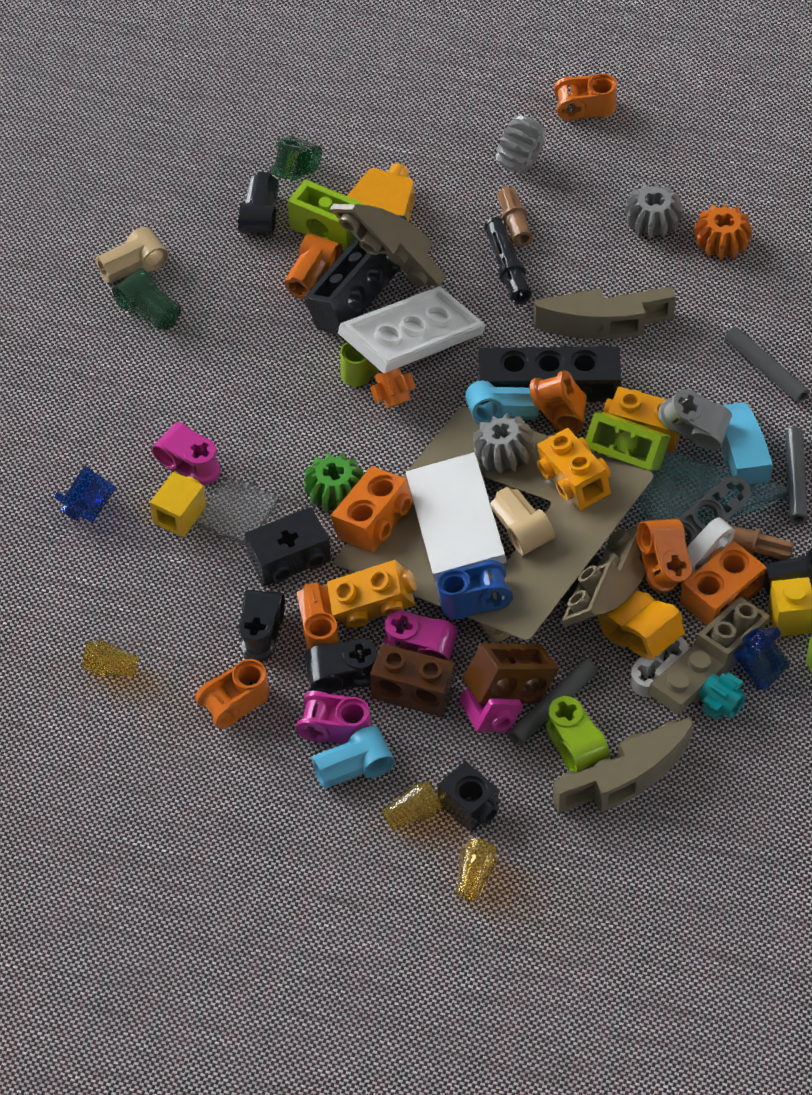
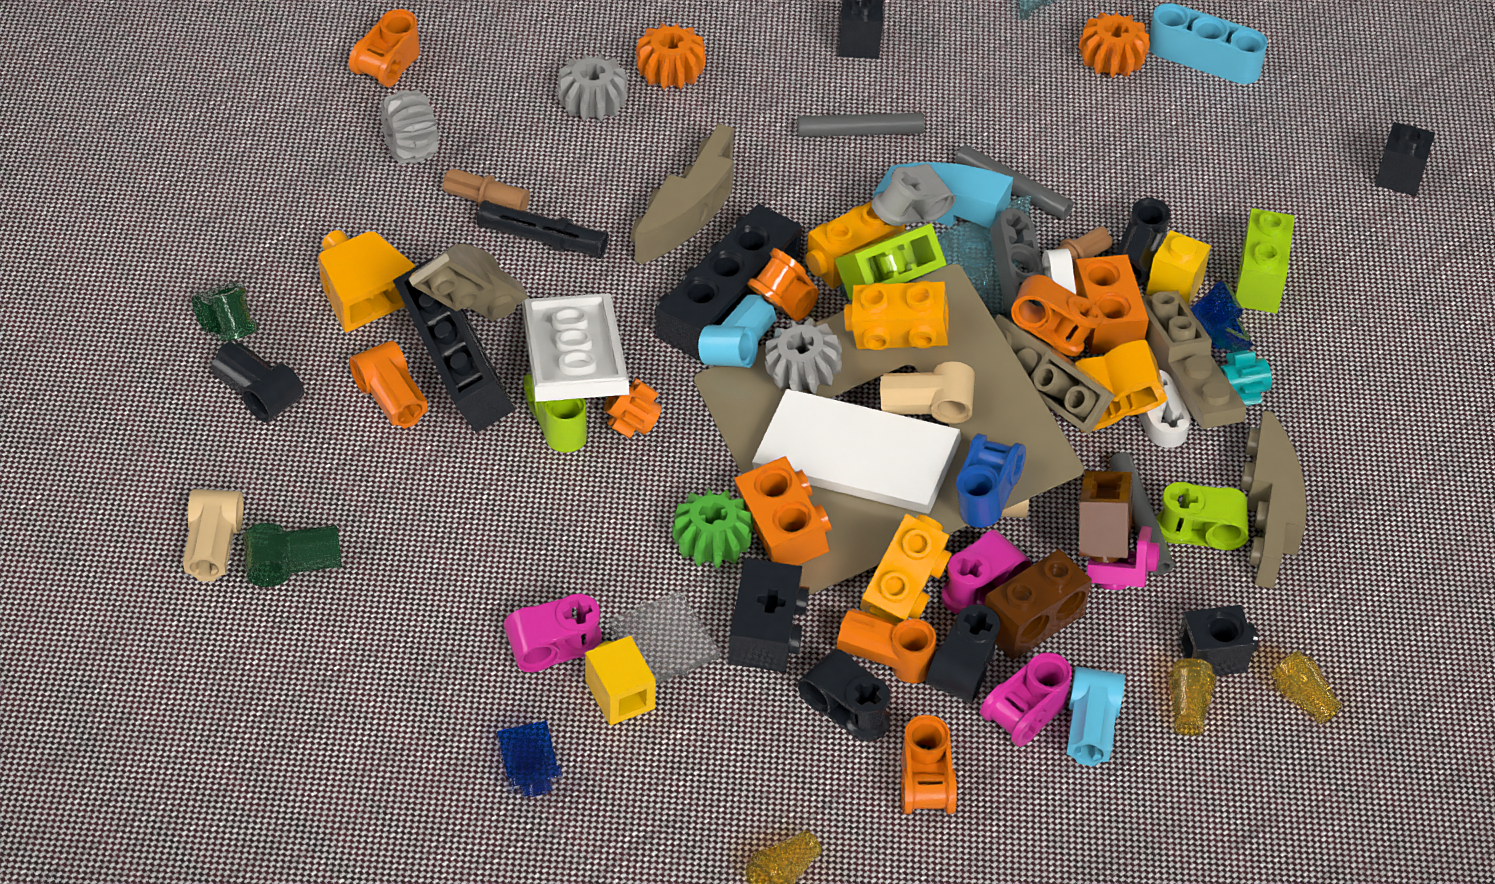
camera: 60 degrees left, 5 degrees down
lime brick [288,179,363,251] -> none

